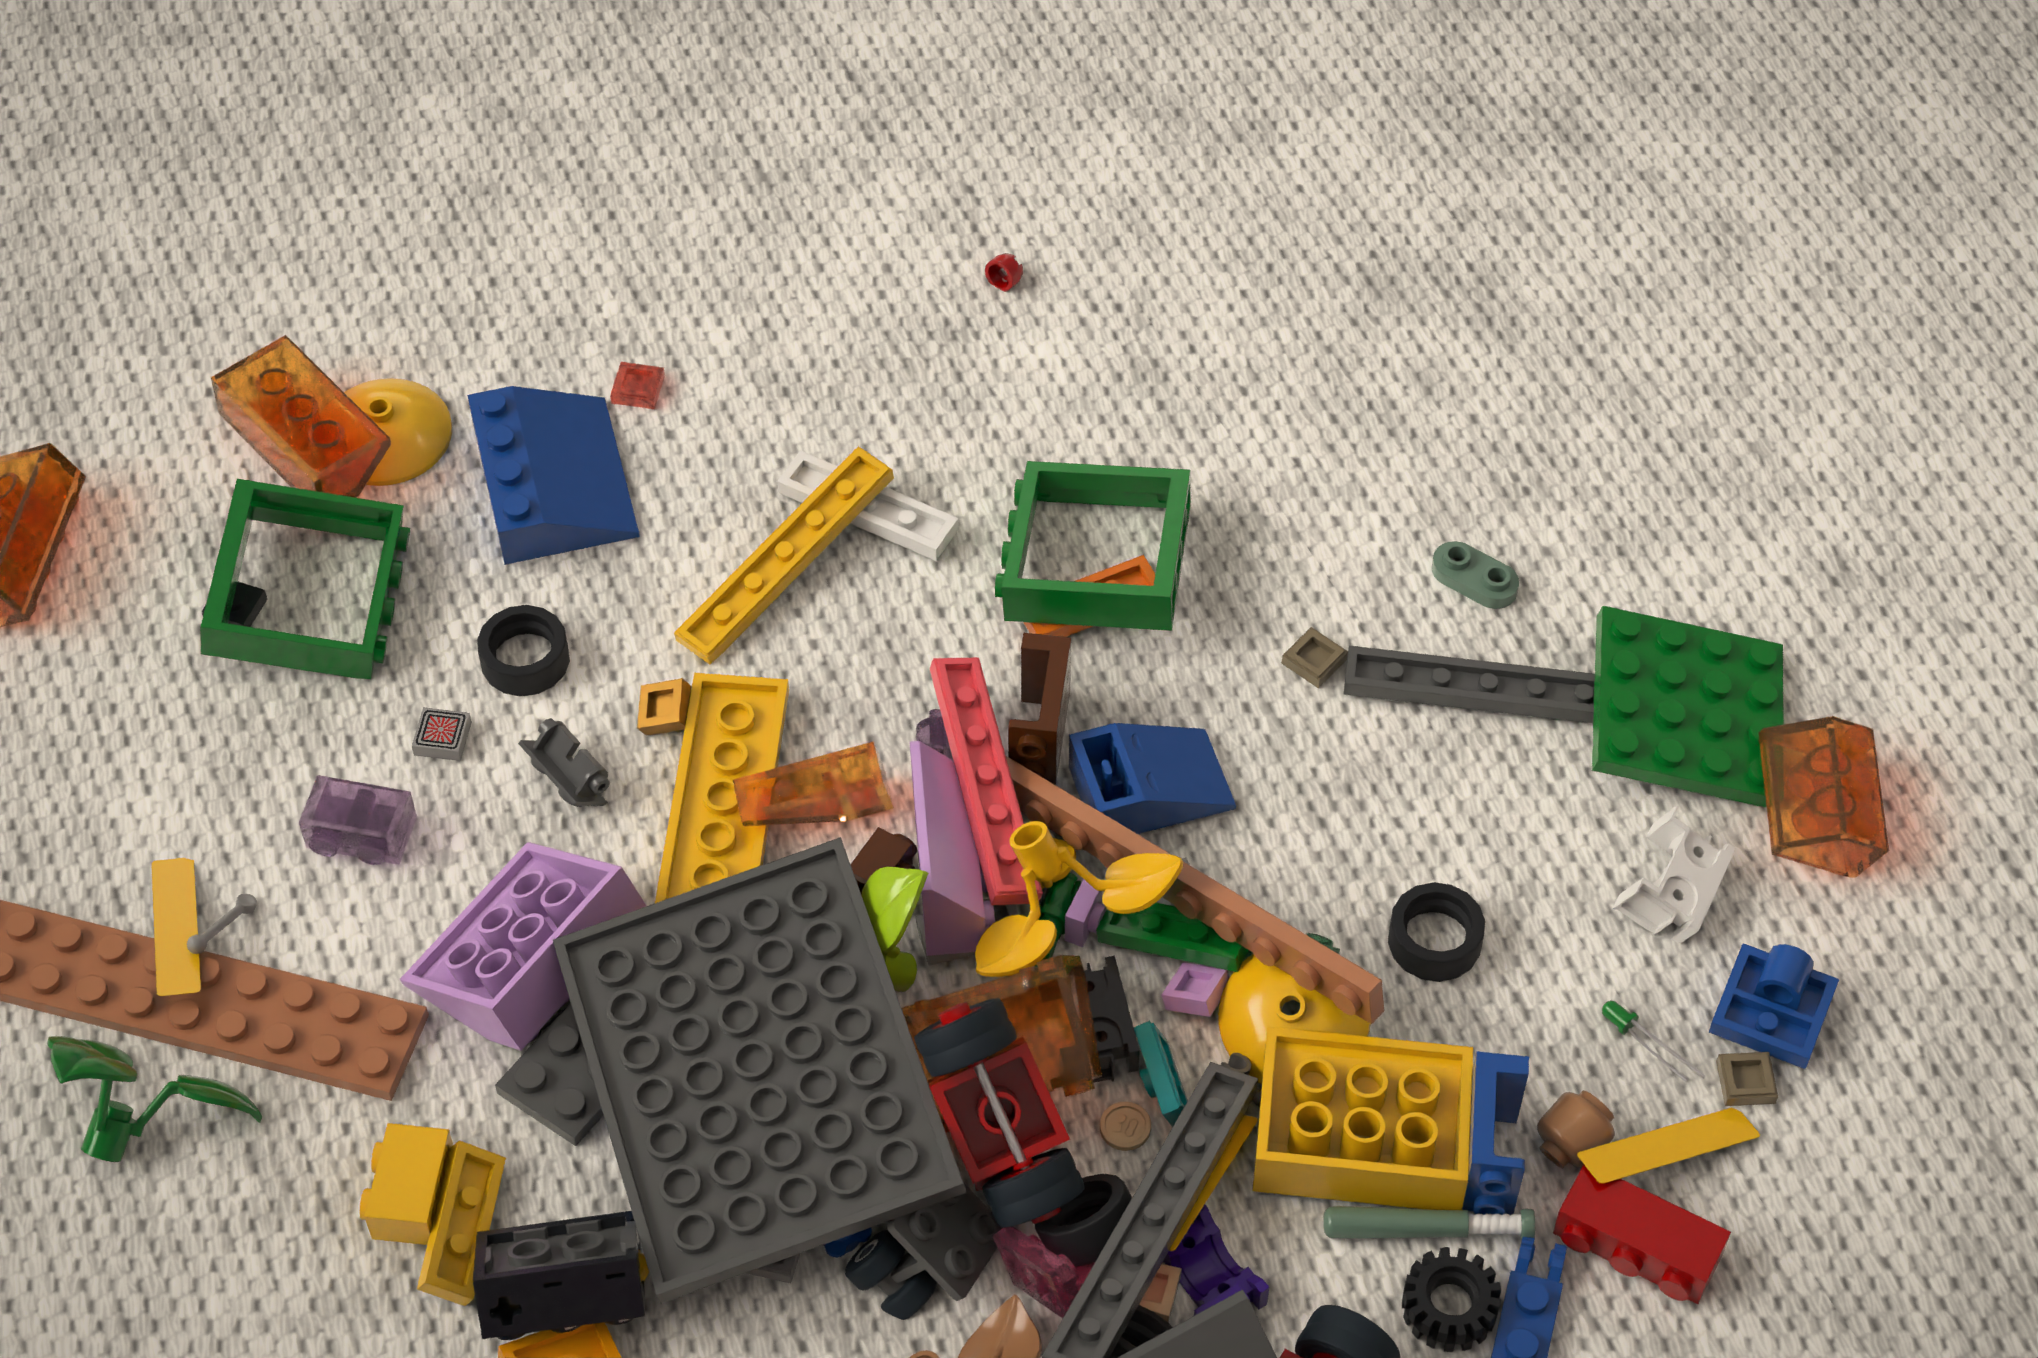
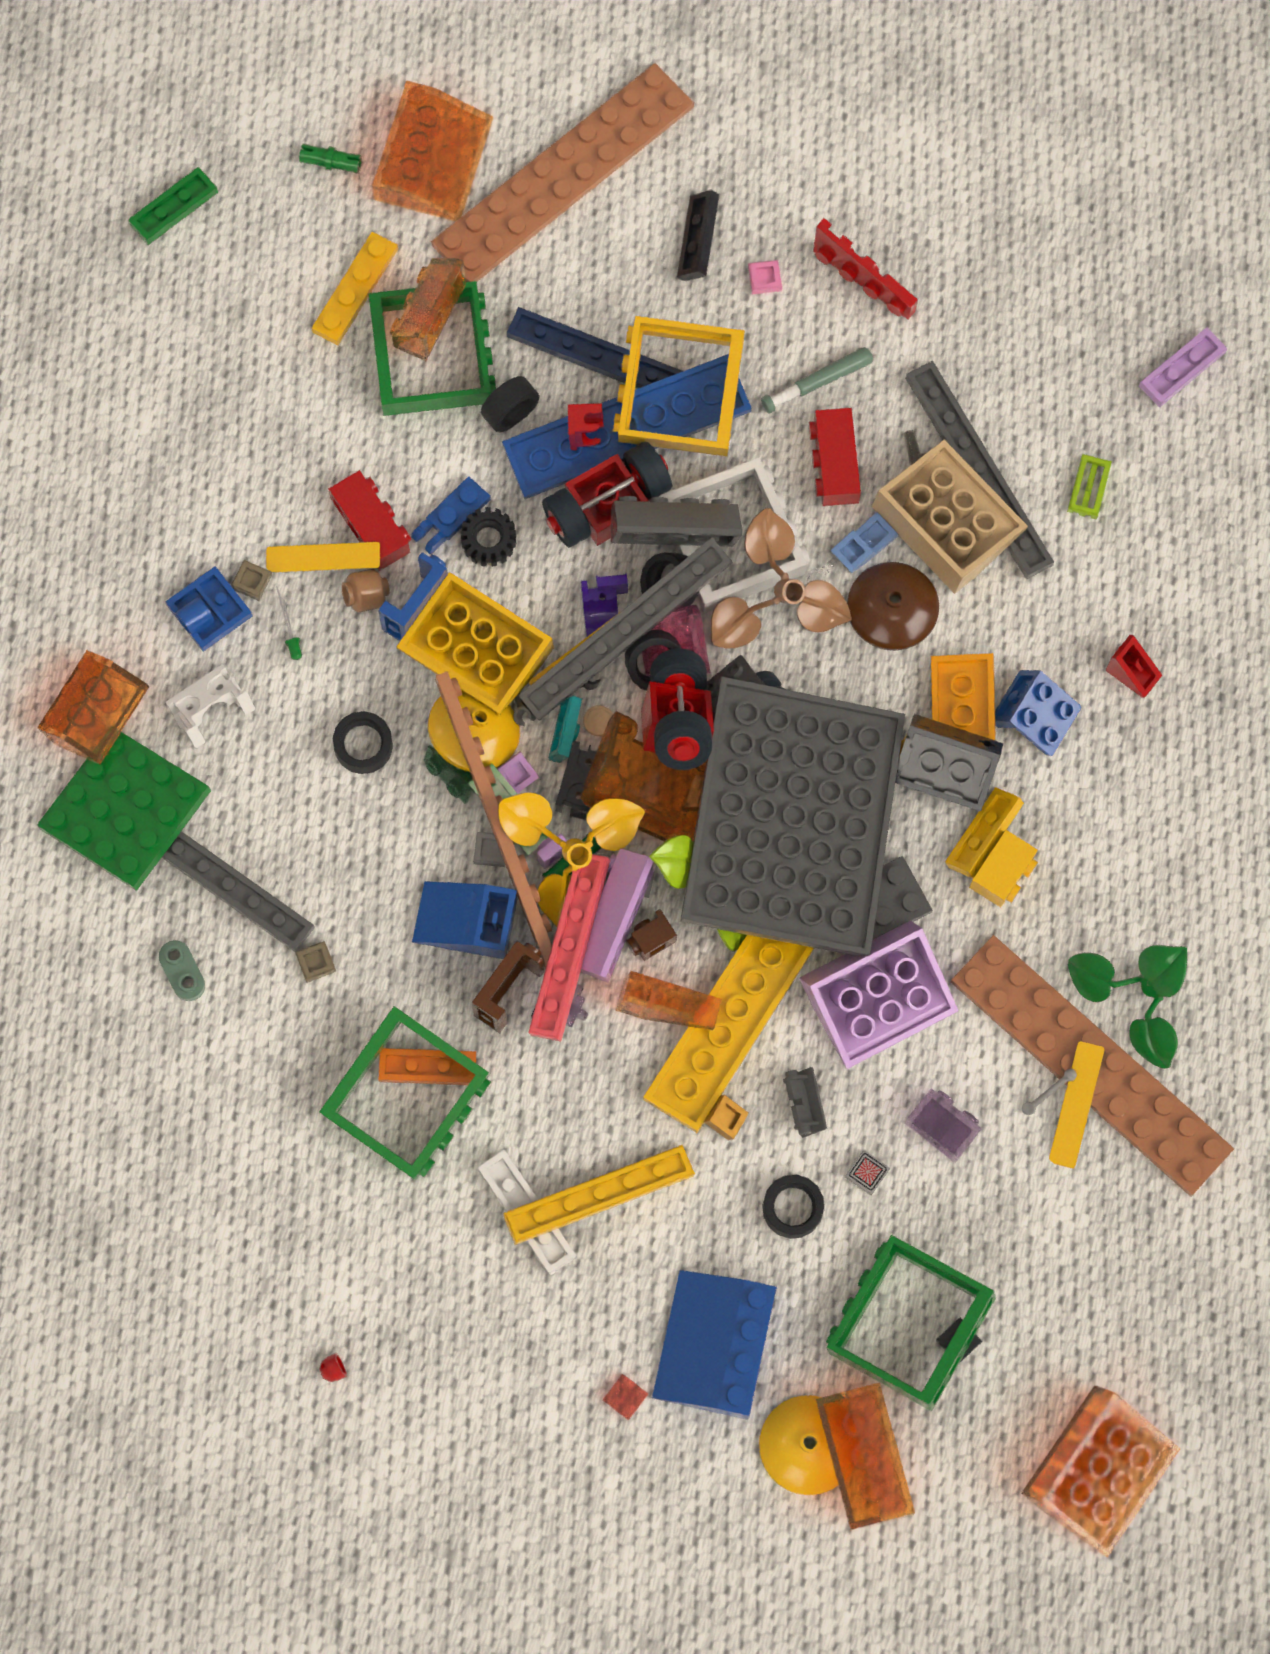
camera: 155 degrees left, 20 degrees up
sand green piece [1323,1206,1535,1240] -> none

